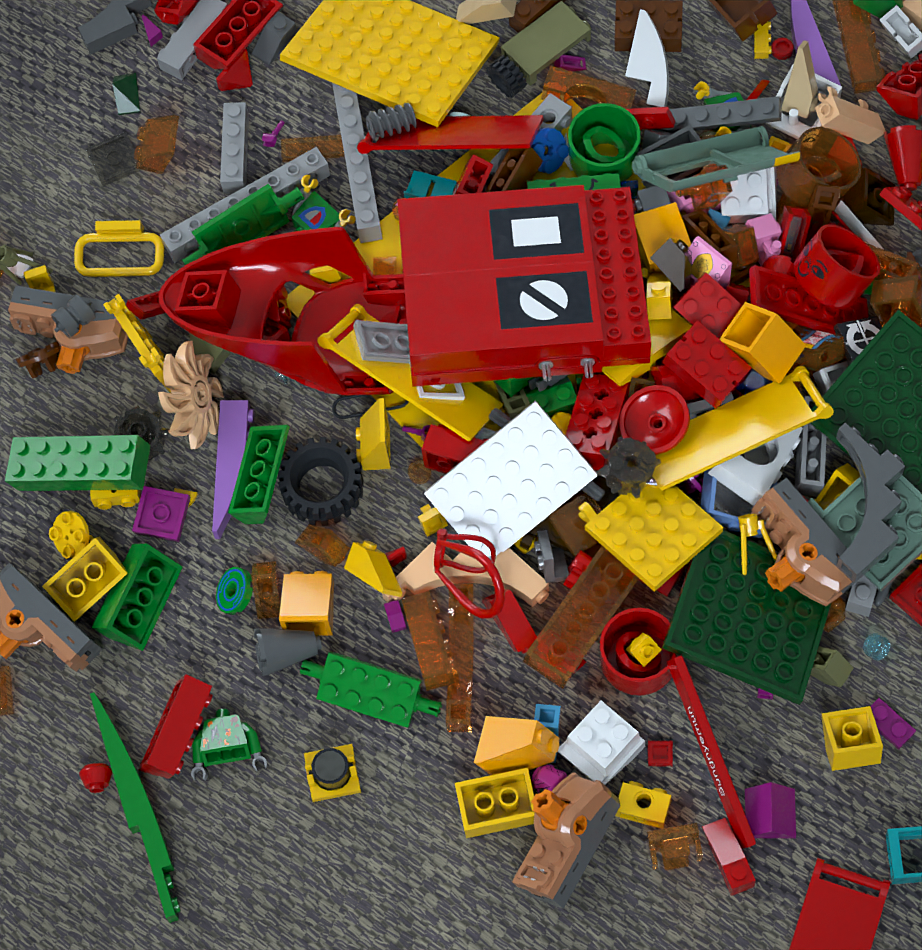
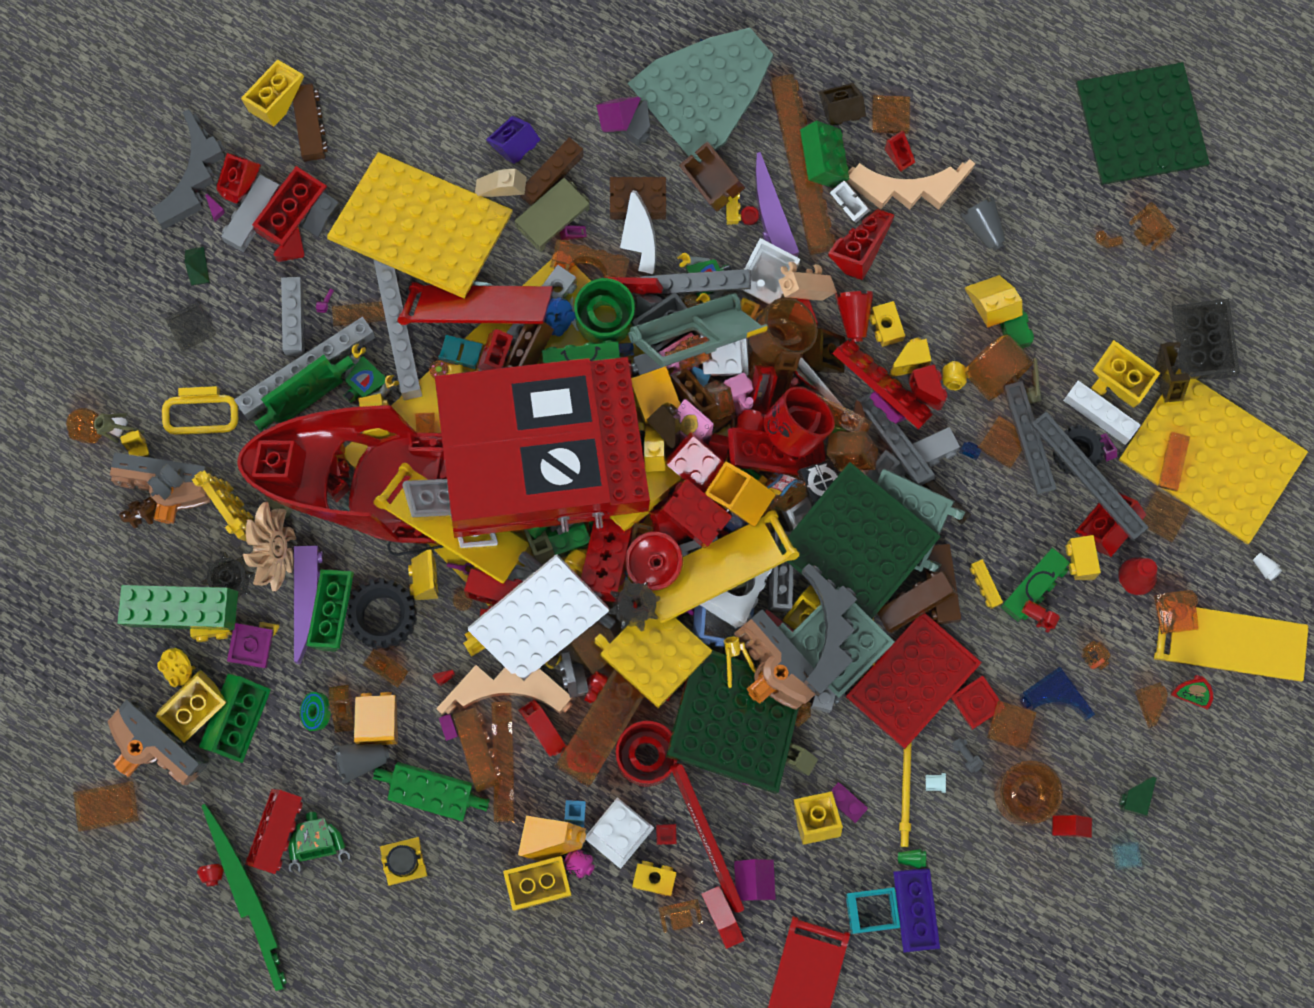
camera: 15 degrees left, 10 degrees up
red plate [126,291,166,320] -> none
clear orange slope [134,115,179,174] -> none
yellow slope [344,540,403,597] -> none
dark grey piece [366,103,416,140] -> none
red animal [434,528,505,619] -> none
black tyre [486,55,527,98] -> none
nougat piece [512,772,621,909] -> none
yellow bracket [626,633,661,667] -> none
red piece [747,80,770,100] -> none
tan slope [782,40,819,118] -> none
clear light blue wheel [863,633,890,661] -> none

